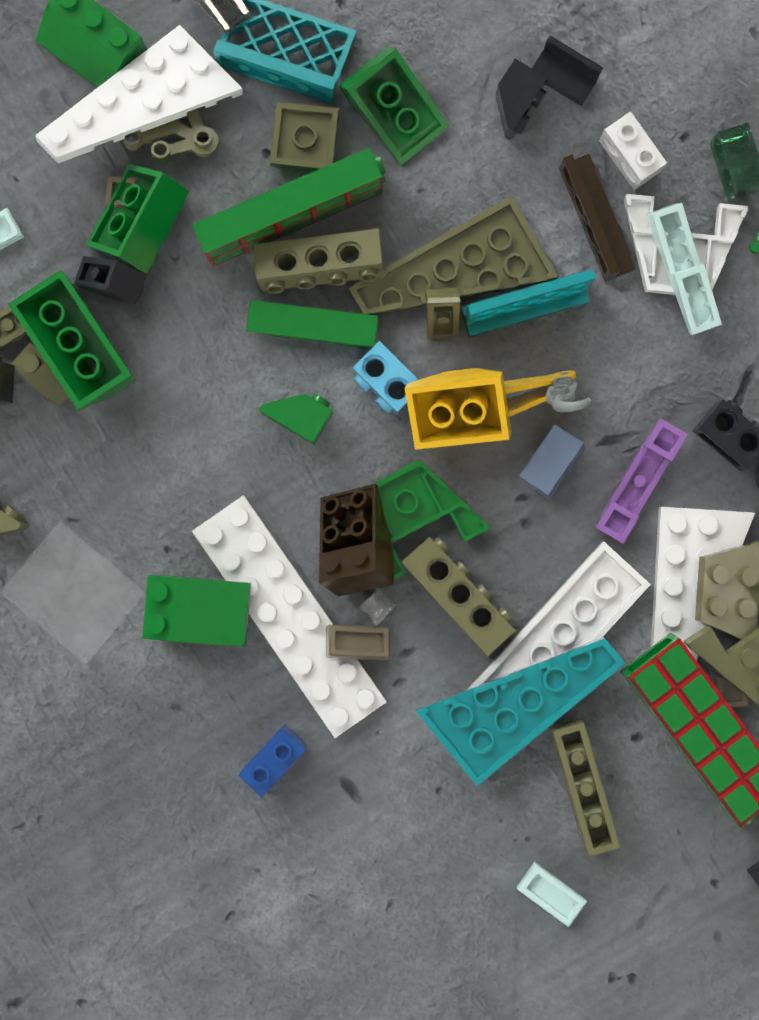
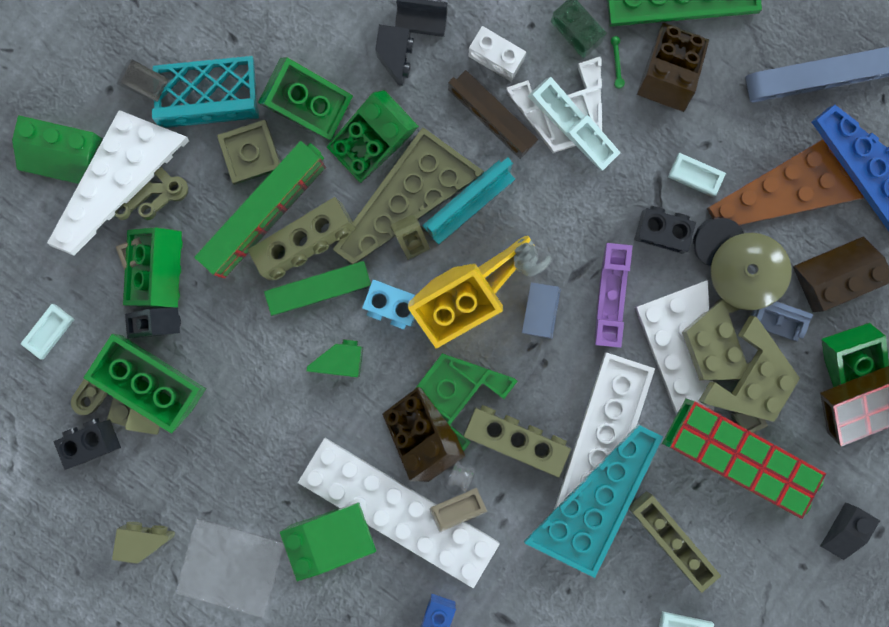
camera: 25 degrees left, 0 degrees up
none -> green slope [327,90,419,183]

